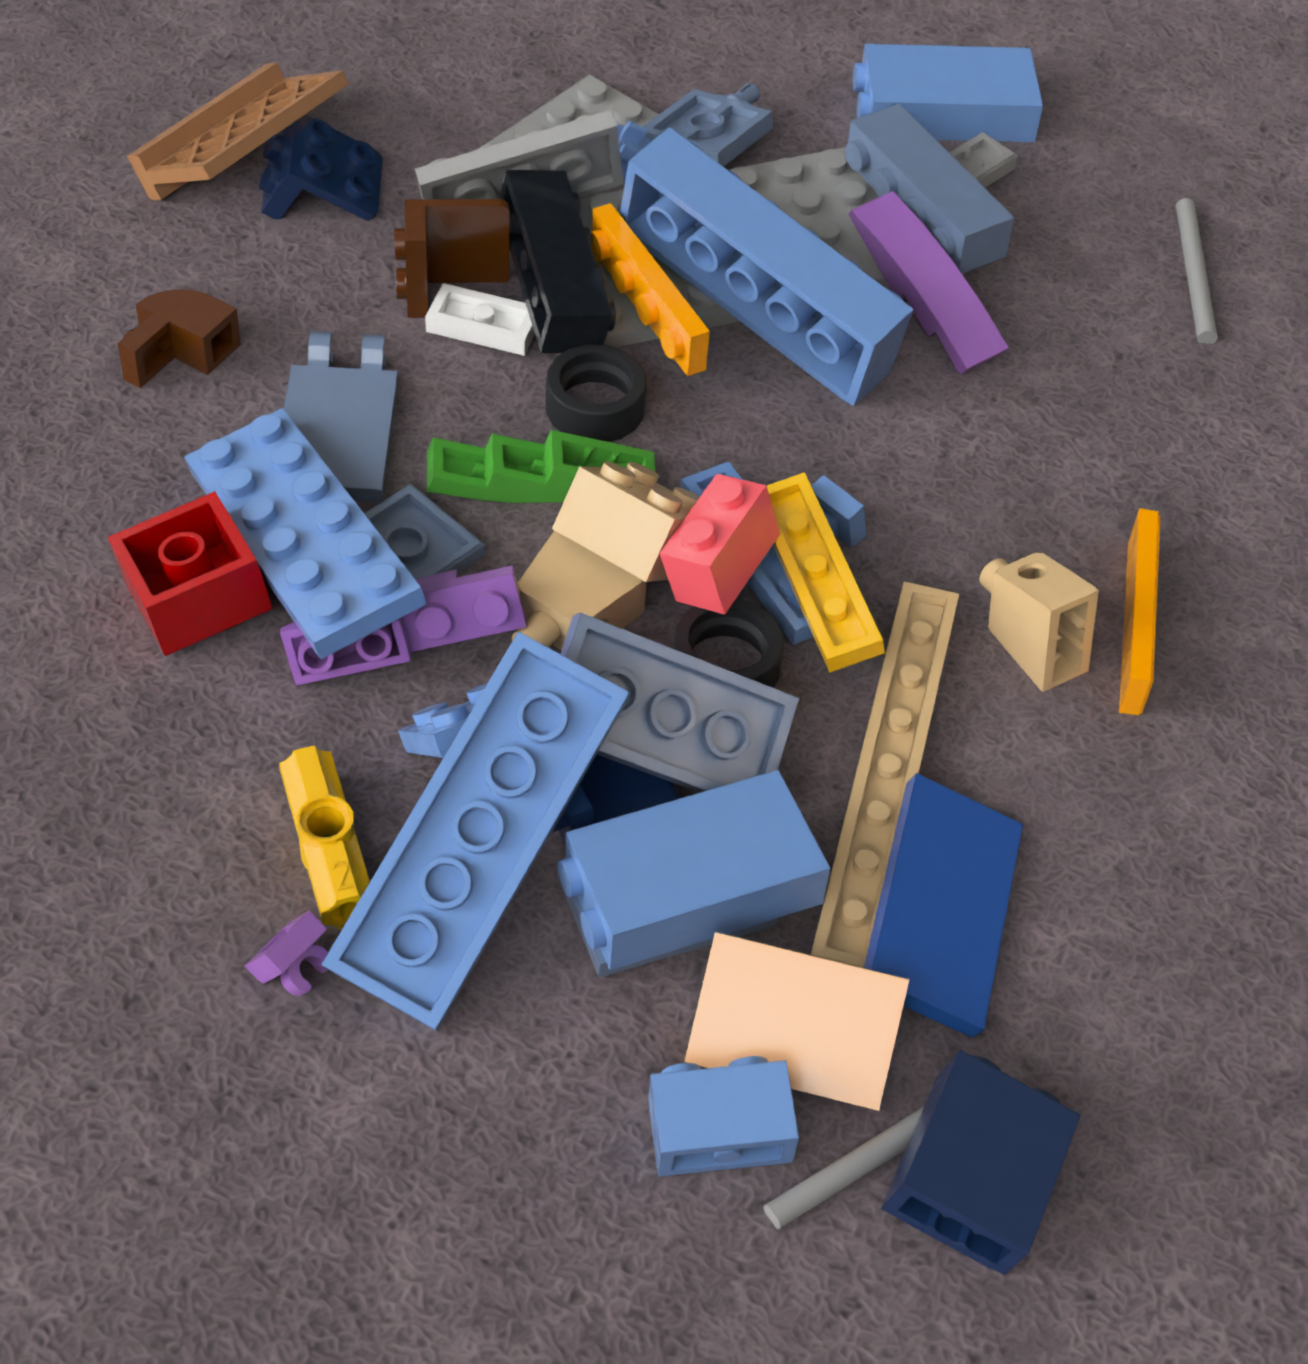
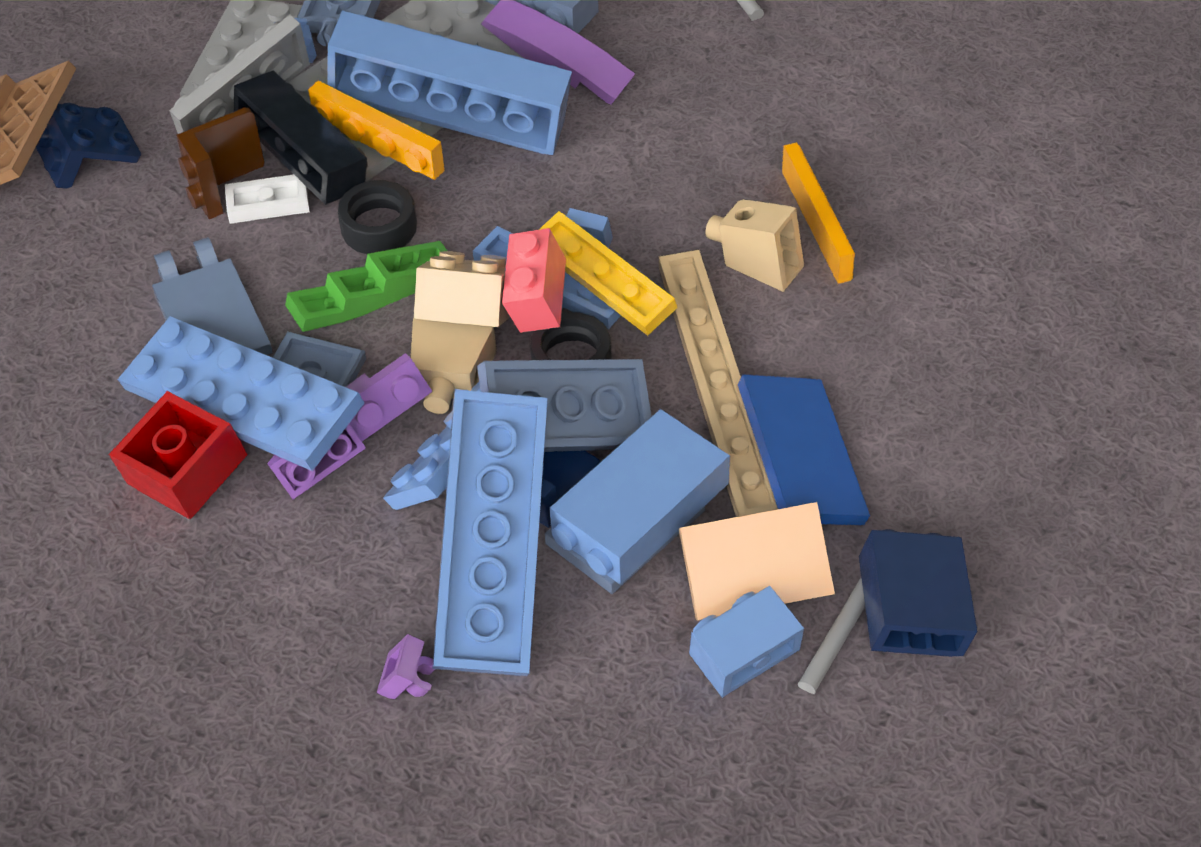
camera: 20 degrees left, 0 degrees up
reddish brown brick [118,289,241,388] -> none
yellow piece [279,745,370,930] -> none

